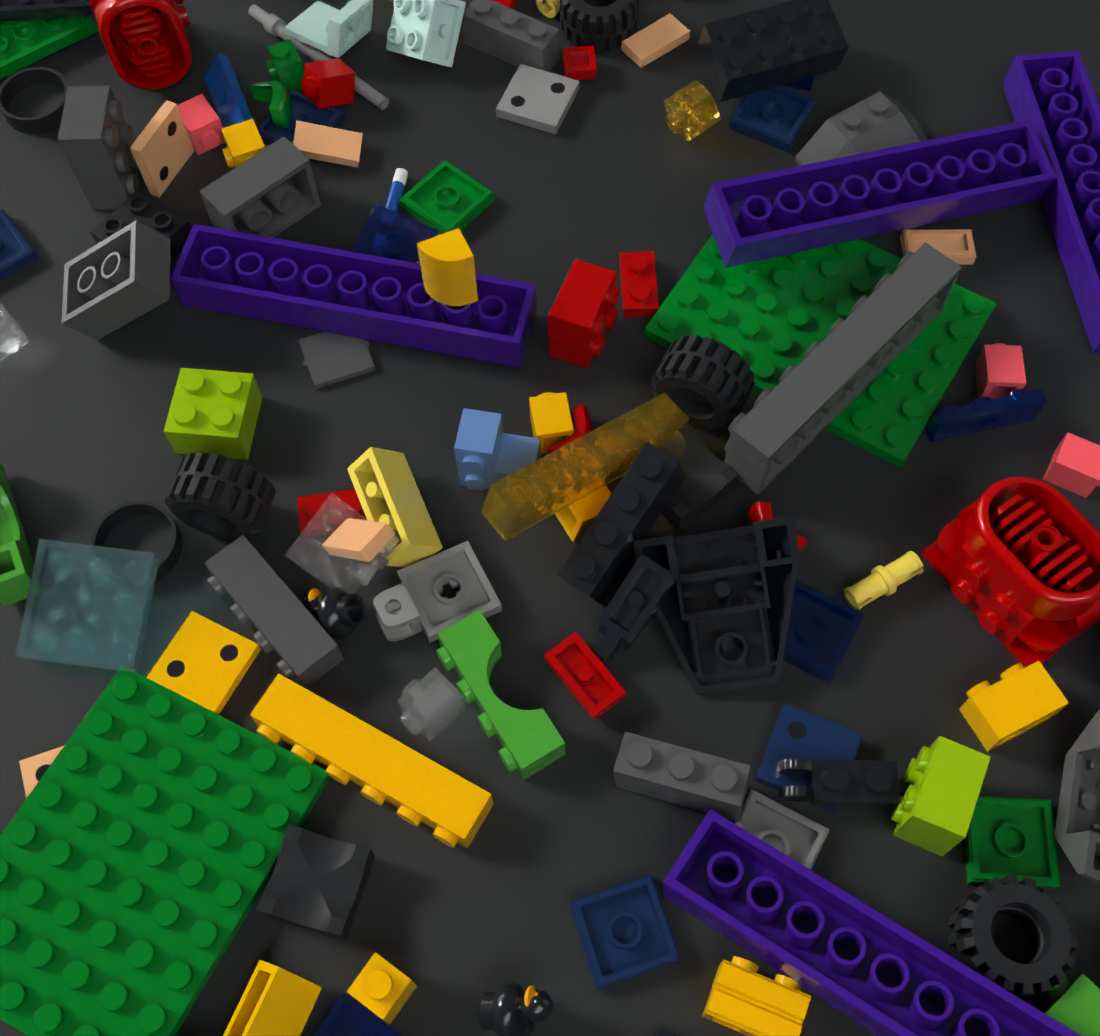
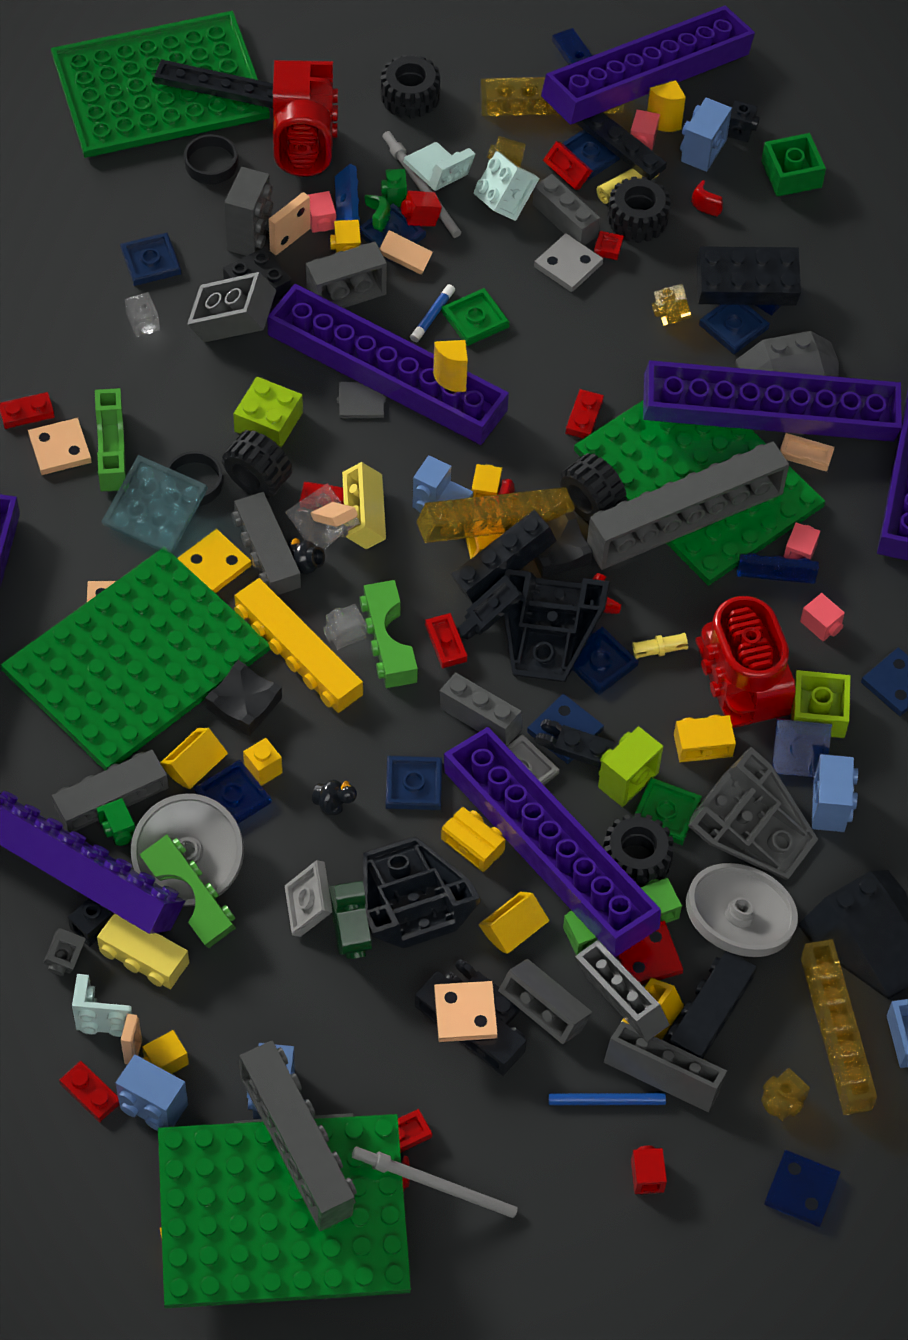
camera: 15 degrees right, 5 degrees down
clear blue tile [353,203,439,264] -> none
light grey plate [373,541,502,643] -> none
red brick [548,259,620,369] -> none
light nougat tile [621,13,690,68] -> none

